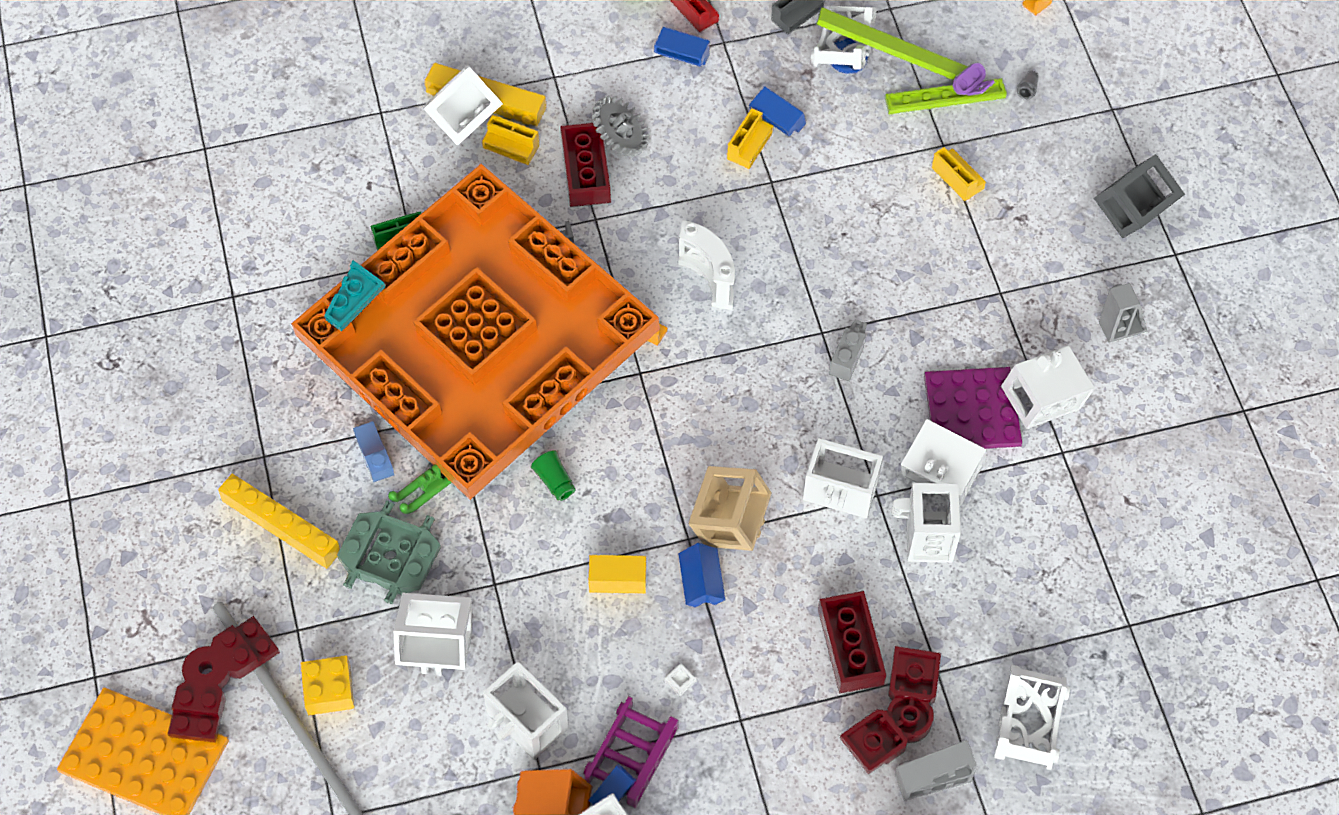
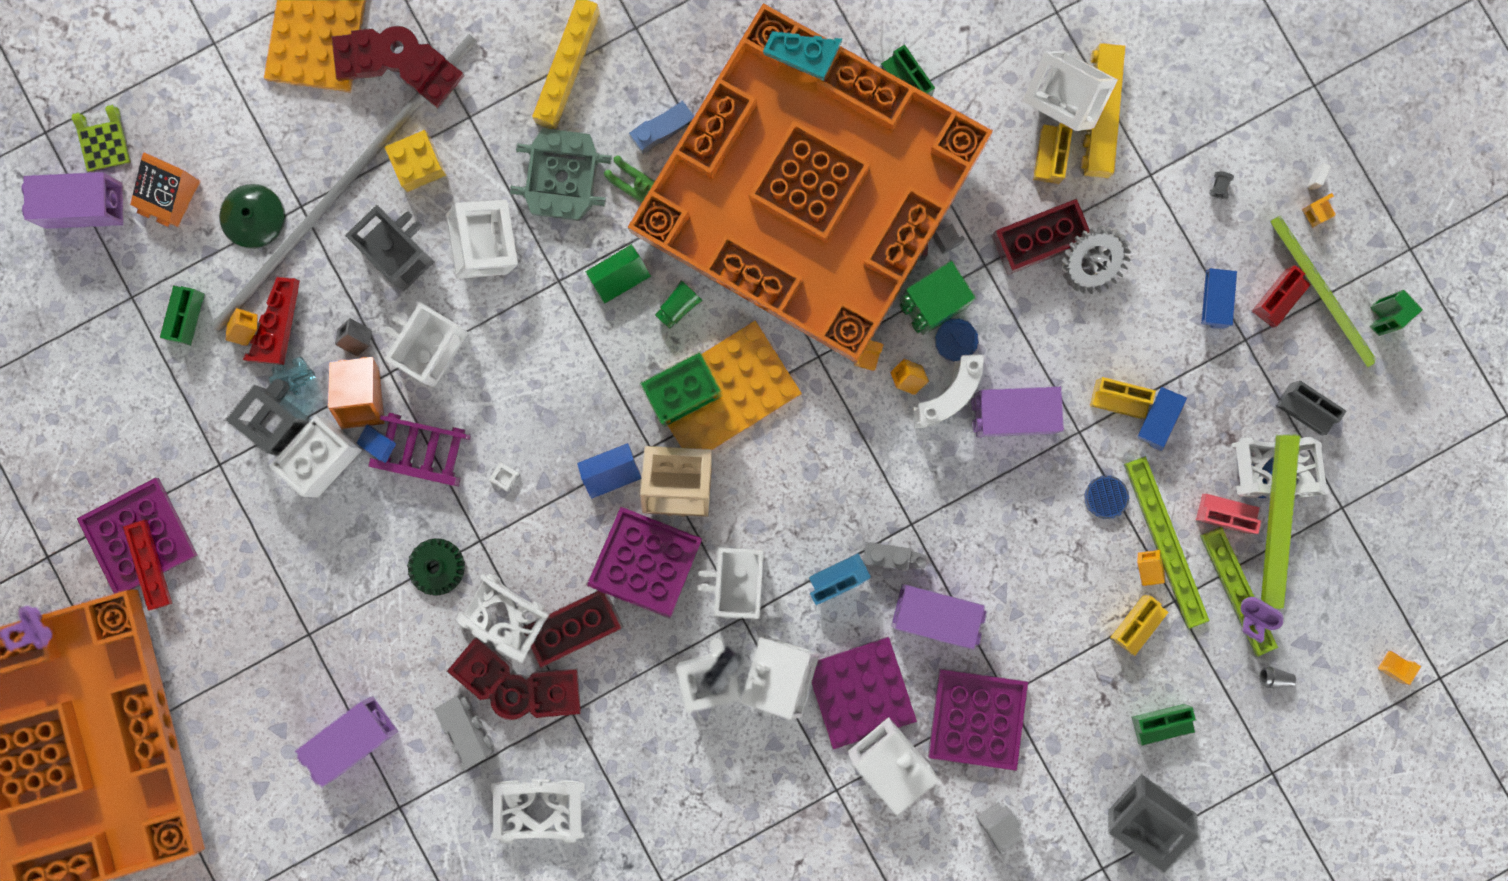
camera: 75 degrees right, 25 degrees up
yellow piece [588,555,646,593] -> none
none -> flat silver panel [335,318,372,356]
none -> dark grey piece [345,205,435,292]
none -> dark green gear [407,538,465,596]
none -> white fence [456,573,549,663]
none -> green piece [585,244,651,304]
none -> magenta plate [587,507,702,619]
none -> green container [640,352,722,427]
none -> light orange plate [666,320,802,450]
none -> black hinge [700,646,743,696]
none -> dark azure piece [809,553,871,605]
none -> light orange panel [890,358,929,395]
none -> medium lavender brick [891,584,987,649]
none -> green container [899,260,976,336]
none -> magenta plate [928,669,1028,771]
none -> blue tile [935,318,979,362]
none -> medium lavender brick [971,387,1064,438]
none -> tile [1084,475,1129,519]
none -> lime tile [1124,456,1210,629]
none -> green piece [1131,704,1196,746]
none -> light orange panel [1137,550,1165,586]
none -> coral piece [1196,494,1261,534]
none -> dark grey bush [1209,171,1234,199]

